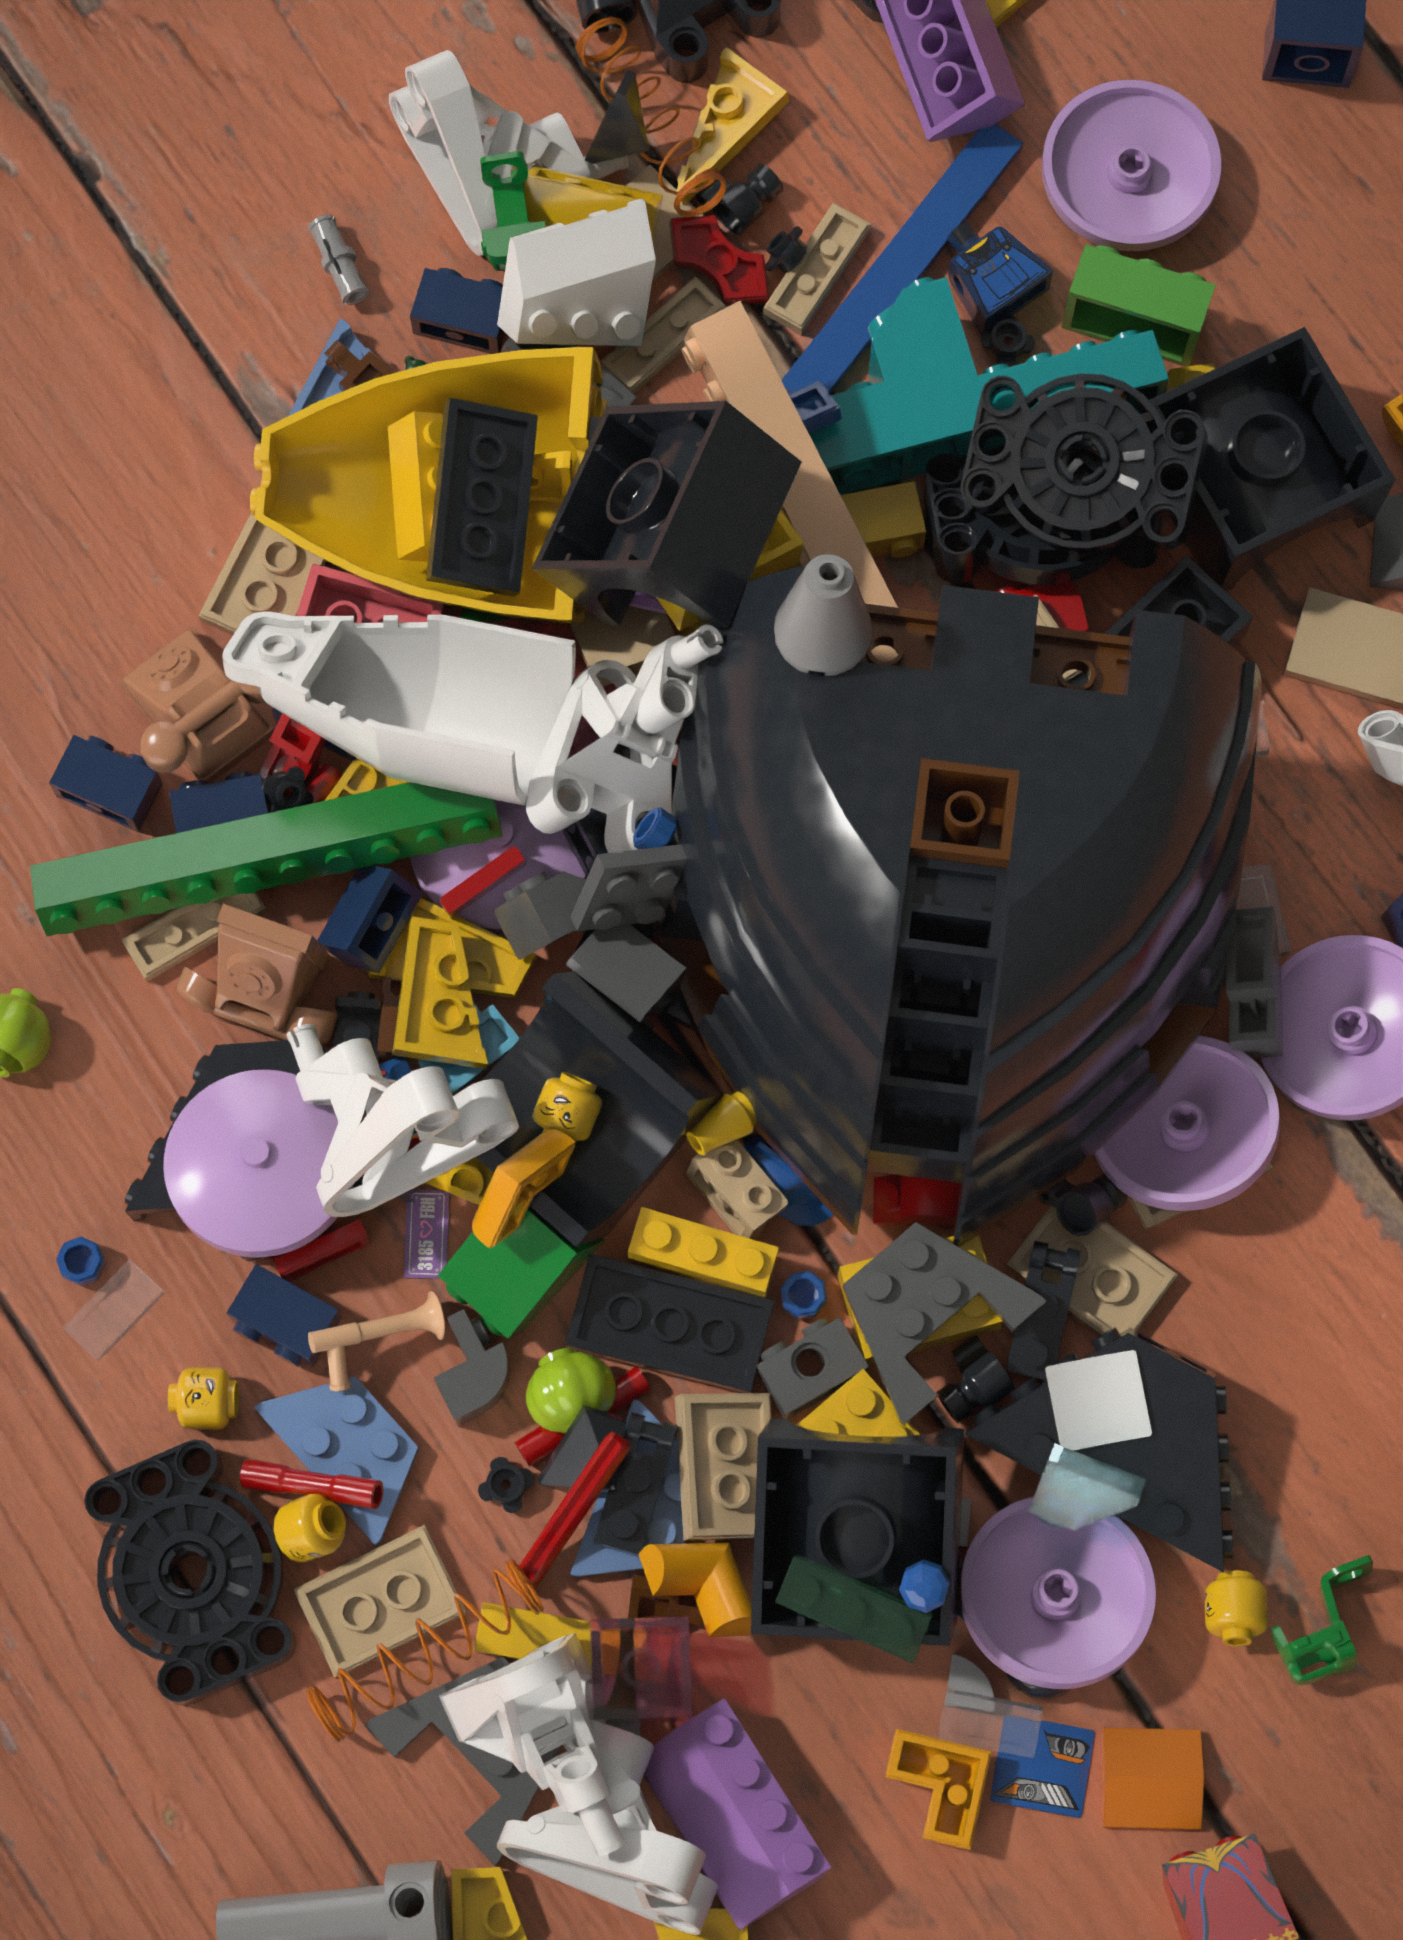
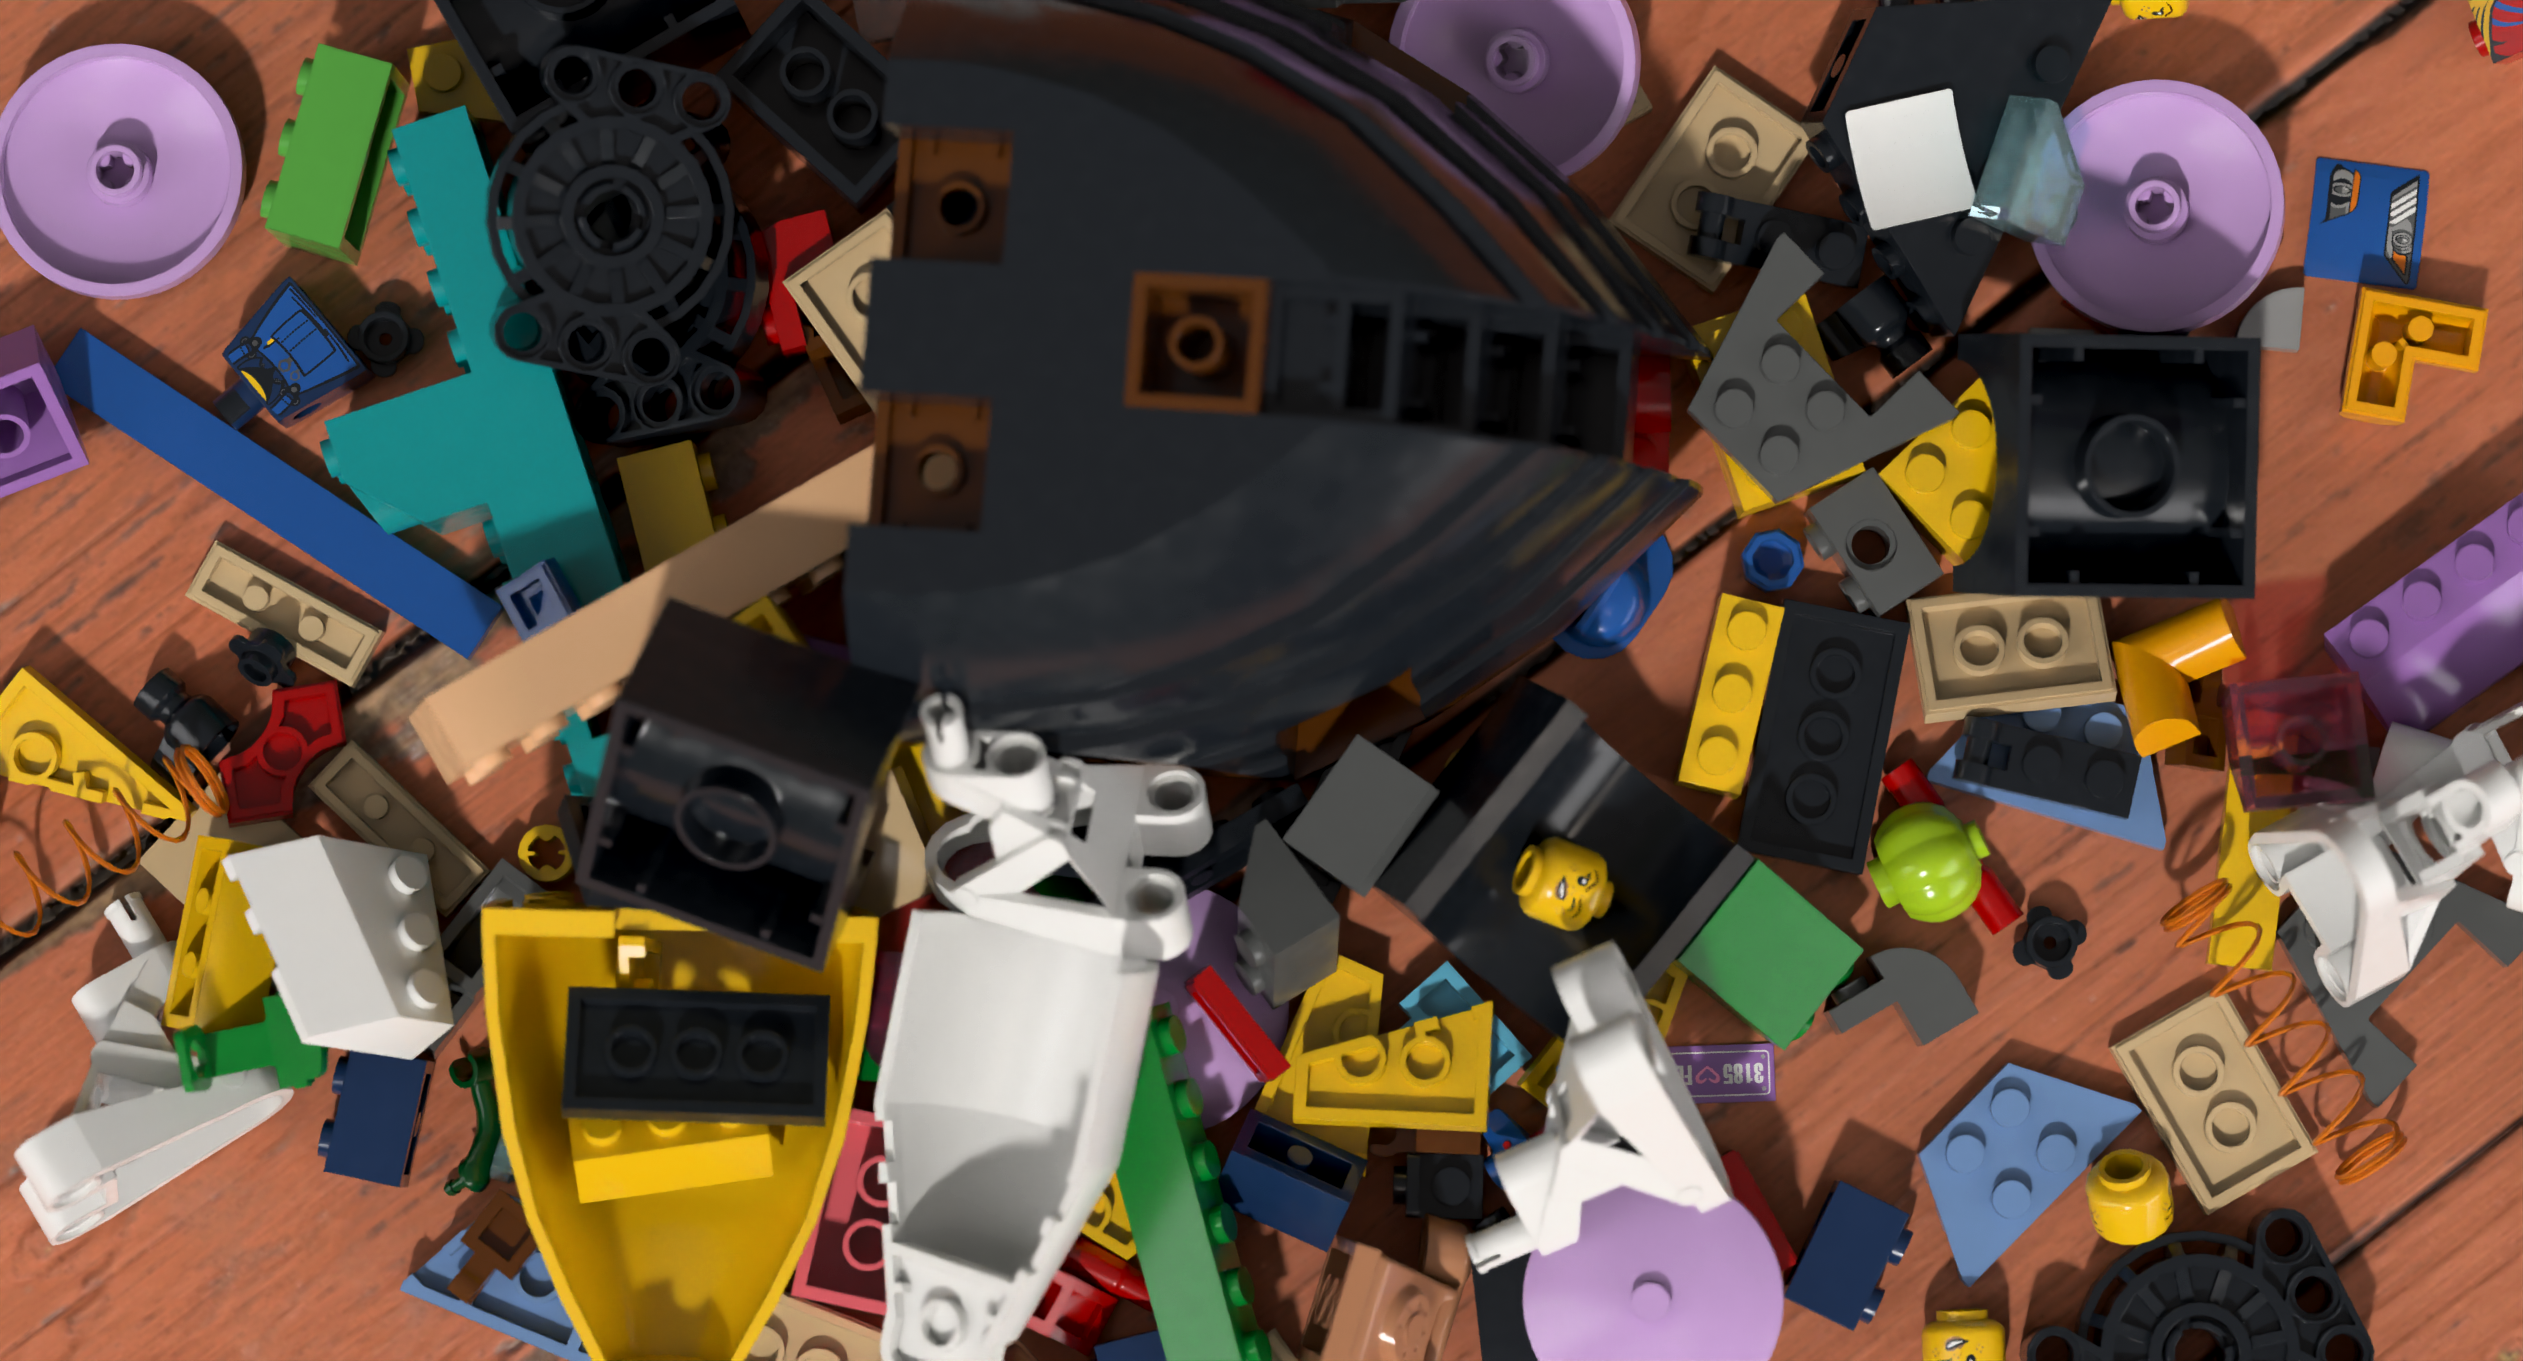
camera: 90 degrees left, 10 degrees up
red piece [240,1459,384,1509] -> none
black plate [262,766,313,813] -> none
light grey pin [308,214,369,305] -> none
light nougat piece [308,1291,445,1391] -> none
light orange brick [472,1129,576,1249] -> none
red axle [511,1432,630,1589] -> none
black slope [538,1405,627,1493] -> none
dark grey plate [570,844,687,932] -> none
black slope [584,69,649,164] -> none
blue tile [633,807,677,849] -> none
yellow cone [686,1091,756,1156] -> none
tan bracket [686,1140,788,1240] -> none
light grey cone [774,554,872,676] -> none
clear green plate [775,1554,934,1663] -> none
blue tile [899,1560,950,1613] -> none
clear tile [937,1688,1043,1758] -> none
black piece [1038,1173,1128,1236] -> none
orange slope [1102,1728,1204,1830] -> none

